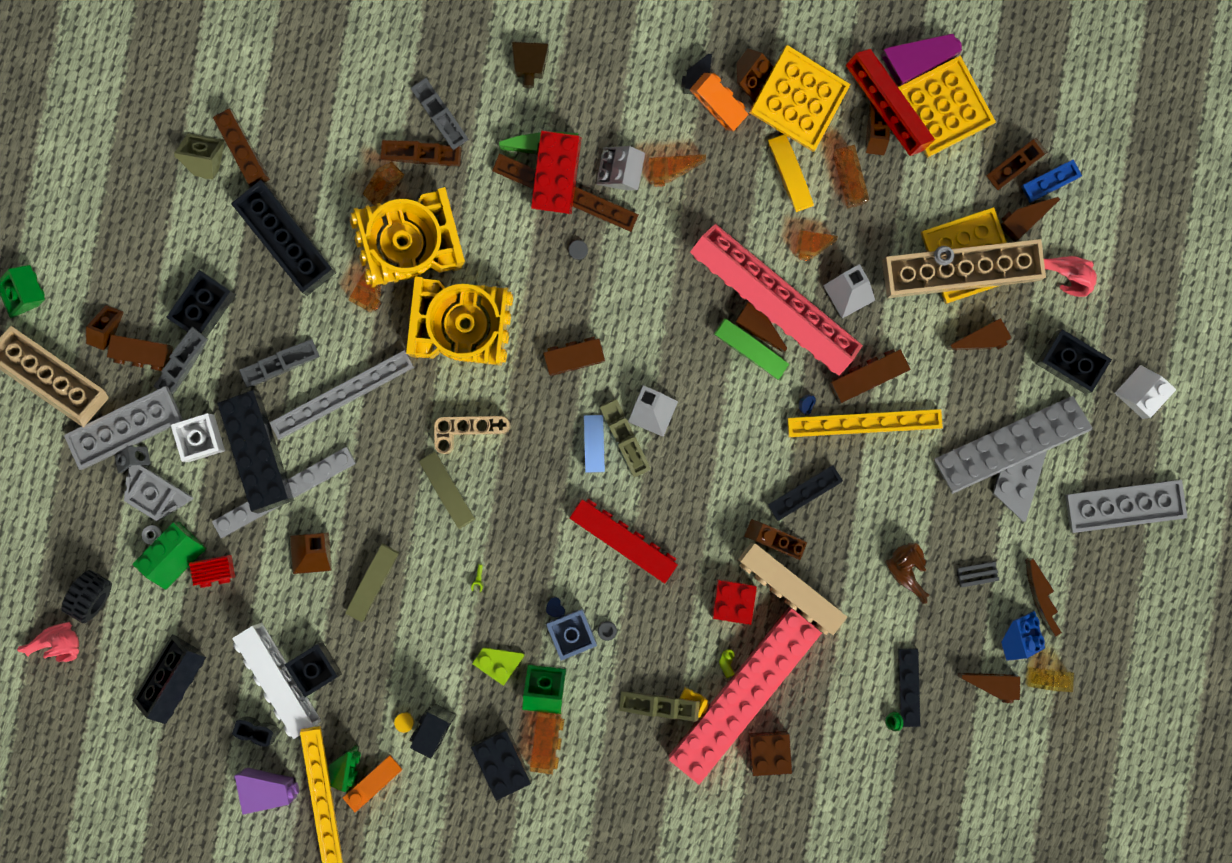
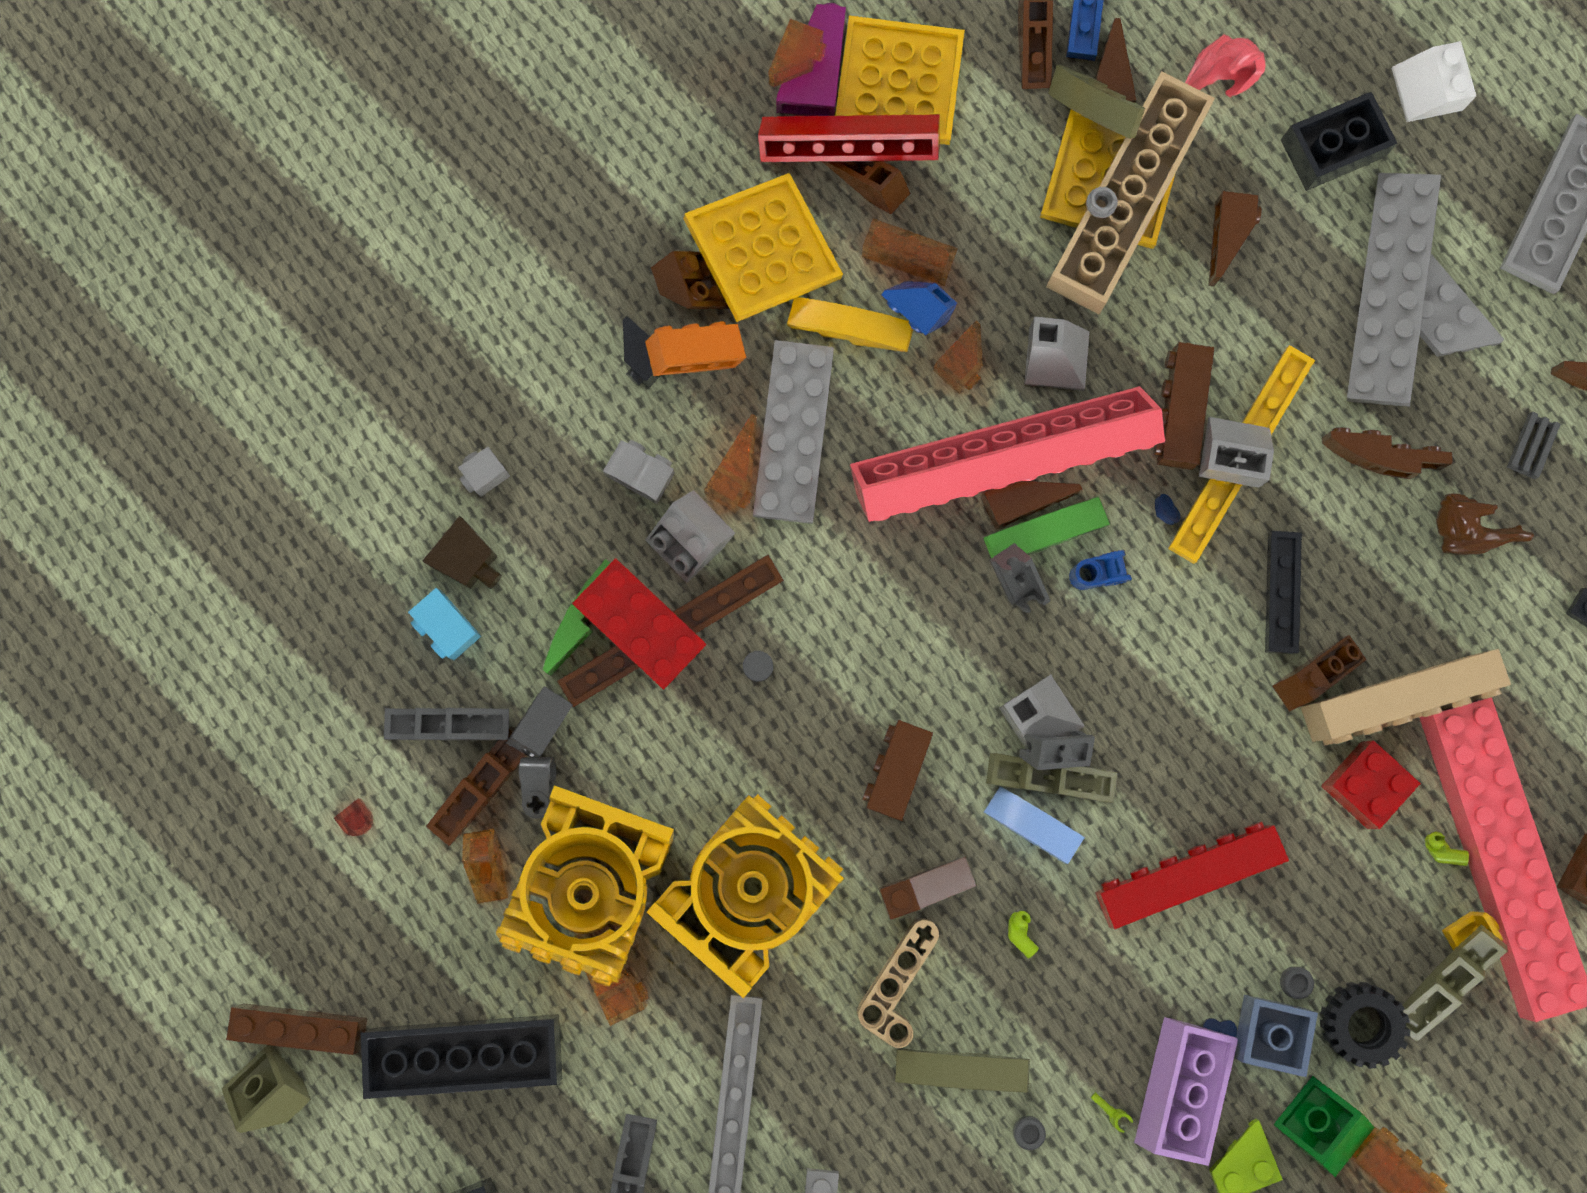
camera: 60 degrees left, 5 degrees down
none -> clear red tile [334,798,373,836]
none -> medium azure brick [408,588,481,660]
none -> light grey brick [458,446,510,497]
none -> dark grey hinge [506,686,573,757]
none -> dark grey piece [519,757,556,819]
none -> light grey brick [603,440,675,504]
none -> light grey plate [753,340,834,524]
none -> clear orange slope [768,19,827,87]
none -> slope [878,856,976,920]
none -> blue slope [881,281,957,336]
none -> dark grey hinge [989,543,1051,613]
none -> lime arm [1008,911,1039,959]
none -> dark grey tile [1013,1116,1046,1150]
none -> dark grey hinge [1019,731,1095,770]
none -> olive slope [1048,65,1145,139]
none -> blue piece [1069,550,1132,590]
none -> lavender slope [1134,1017,1238,1166]
none -> light grey slope [1199,417,1274,488]
none -> black tyre [1320,982,1411,1069]
none -> reddish brown slope [1322,427,1452,479]

